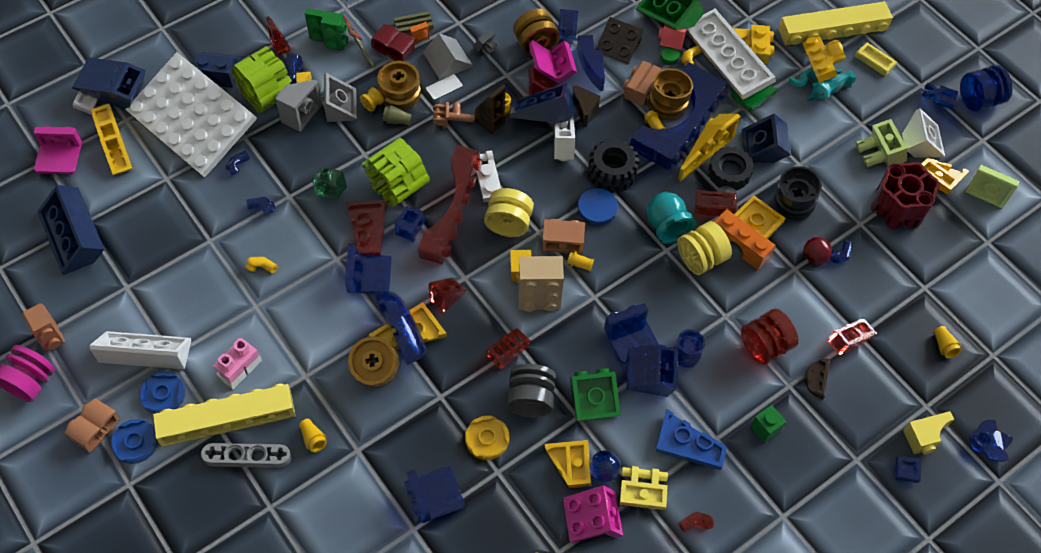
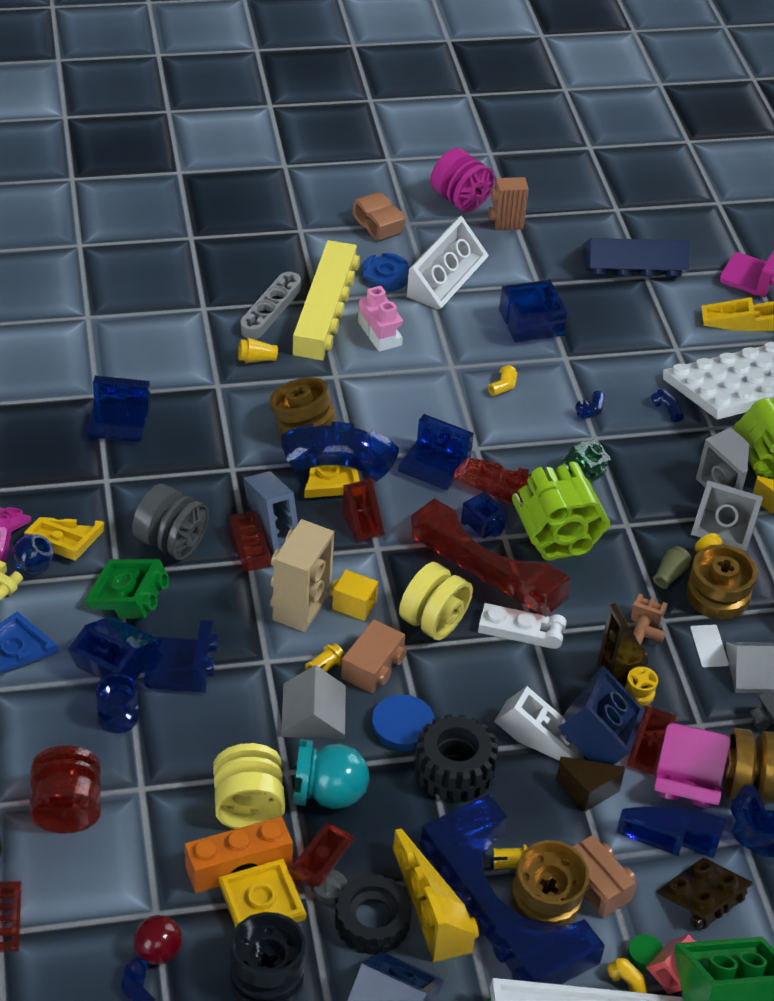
camera: 115 degrees right, 15 degrees down
blue tile [111,419,158,464] -> none
yellow tile [465,416,509,460] -> none
none -> sand blue slope [243,471,298,553]
none -> light grey slope [281,665,346,739]
none -> clear blue piece [499,280,568,343]

